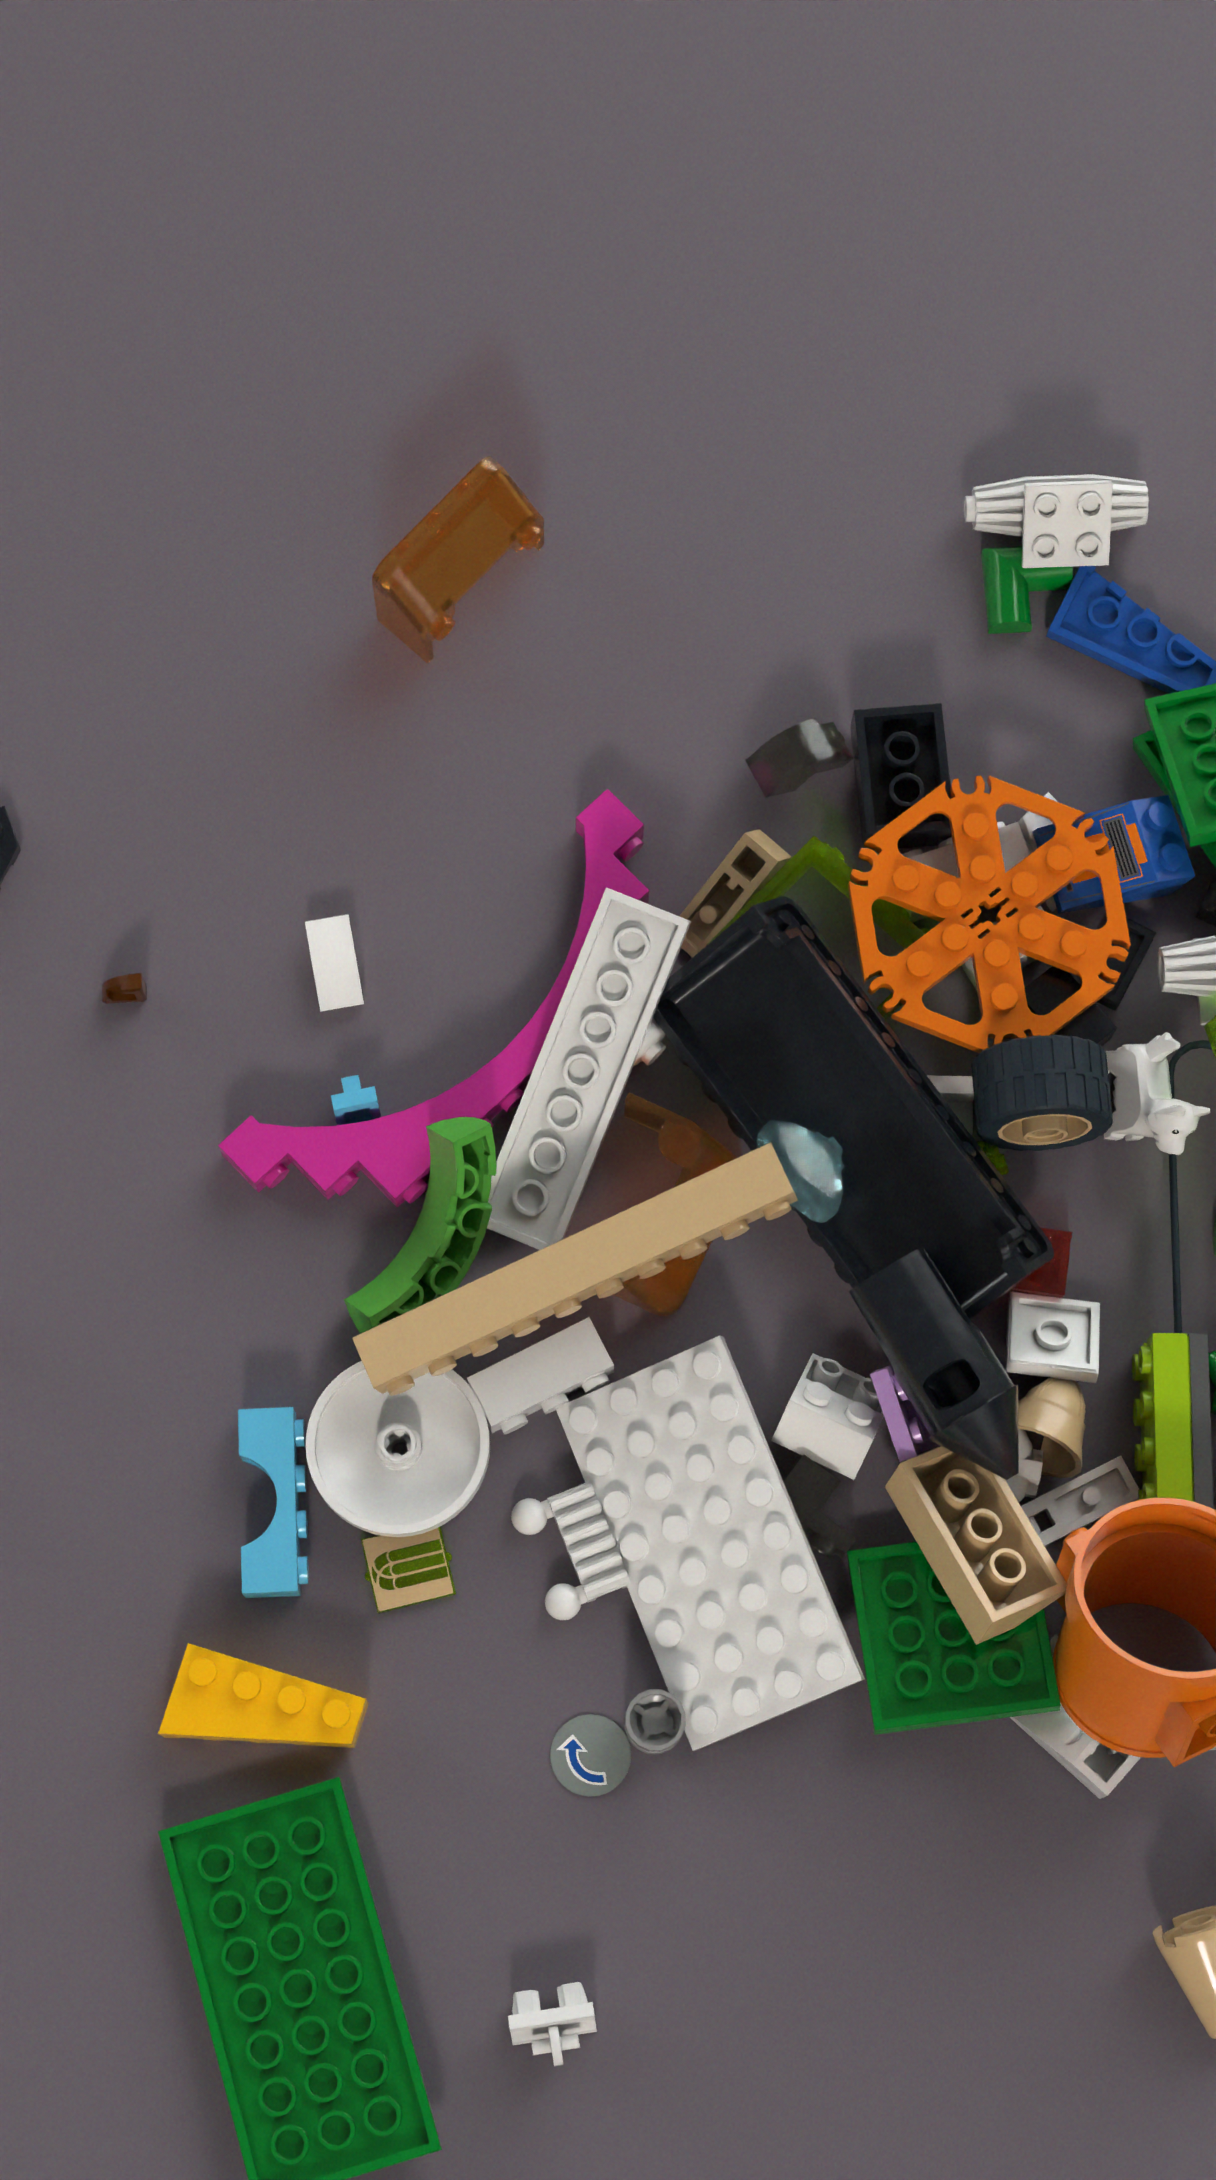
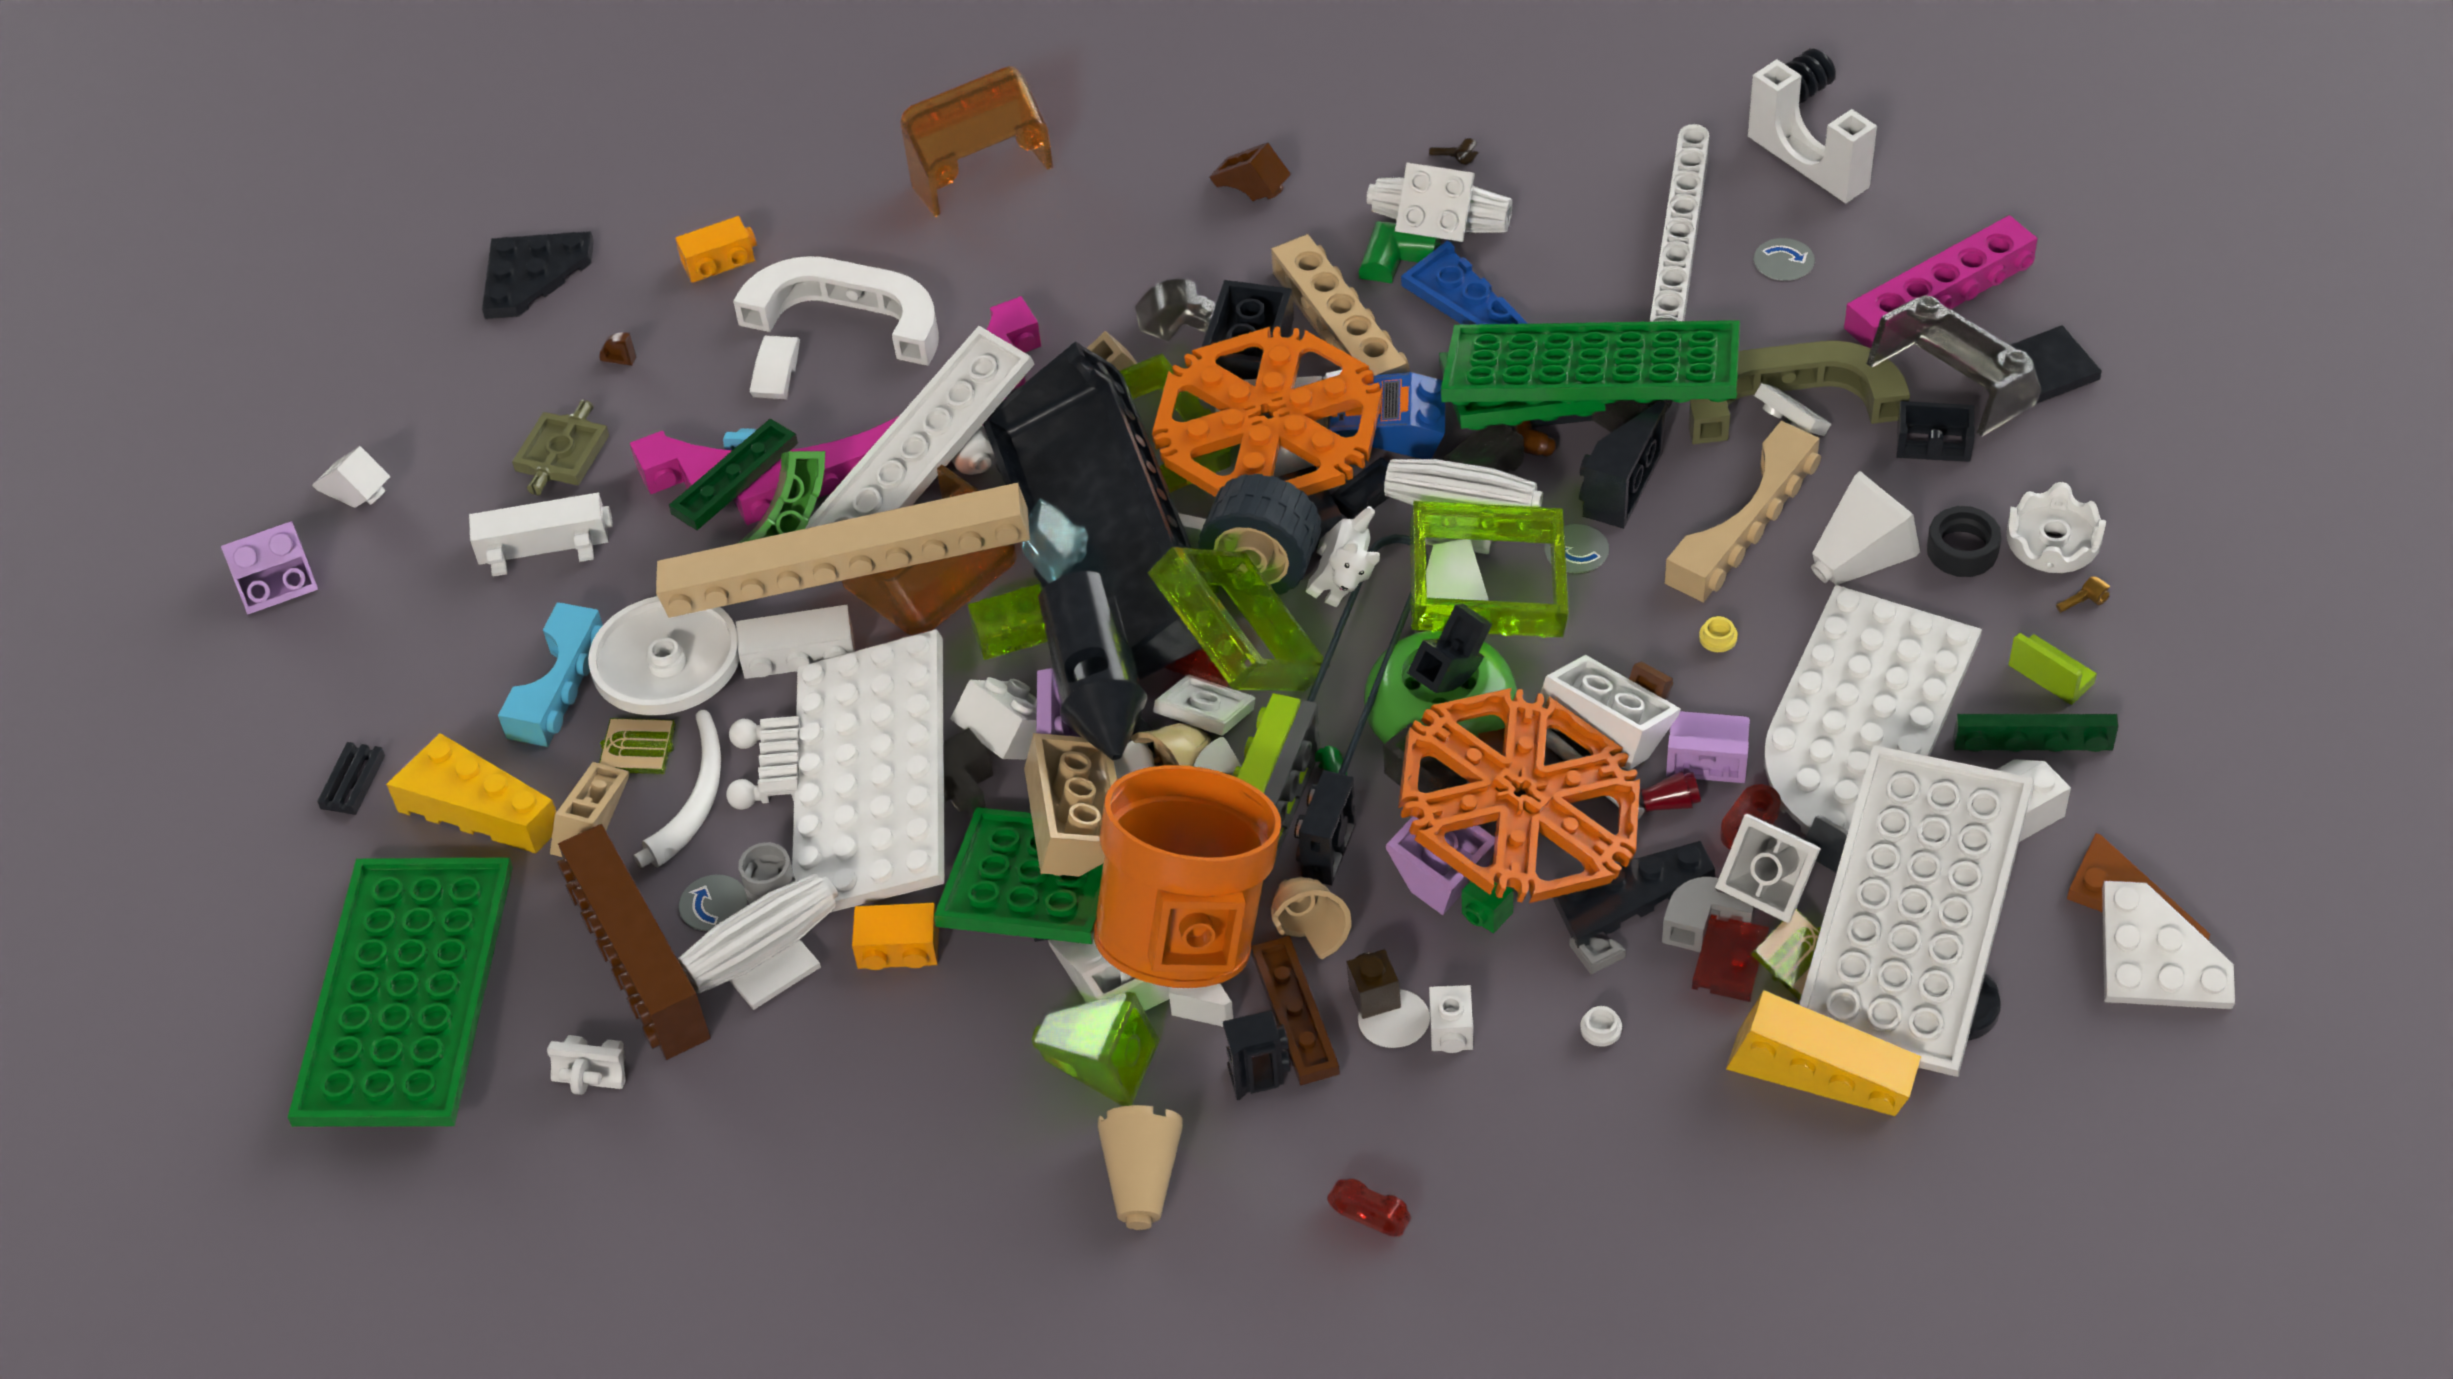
camera: 25 degrees right, 25 degrees down
none -> black tile [317,742,385,815]
none -> white brick [469,492,613,577]
none -> olive plate [512,400,609,496]
none -> tan slope [550,762,630,857]
none -> reddish brown brick [557,824,711,1060]
none -> white animal [633,710,721,868]
none -> dark green plate [669,418,798,530]
none -> light orange brick [675,216,757,283]
none -> white plate [677,874,838,1010]
none -> white arch [733,256,939,366]
none -> light orange brick [852,903,939,970]
none -> clear neon green brick [968,584,1048,660]
none -> clear neon green slope [1032,992,1160,1106]
none -> clear neon green window [1148,547,1330,691]
none -> white tile [1194,737,1242,776]
none -> reddish brown arch [1209,142,1291,201]
none -> tan brick [1271,234,1410,375]
none -> dark brown hand [1429,138,1478,165]

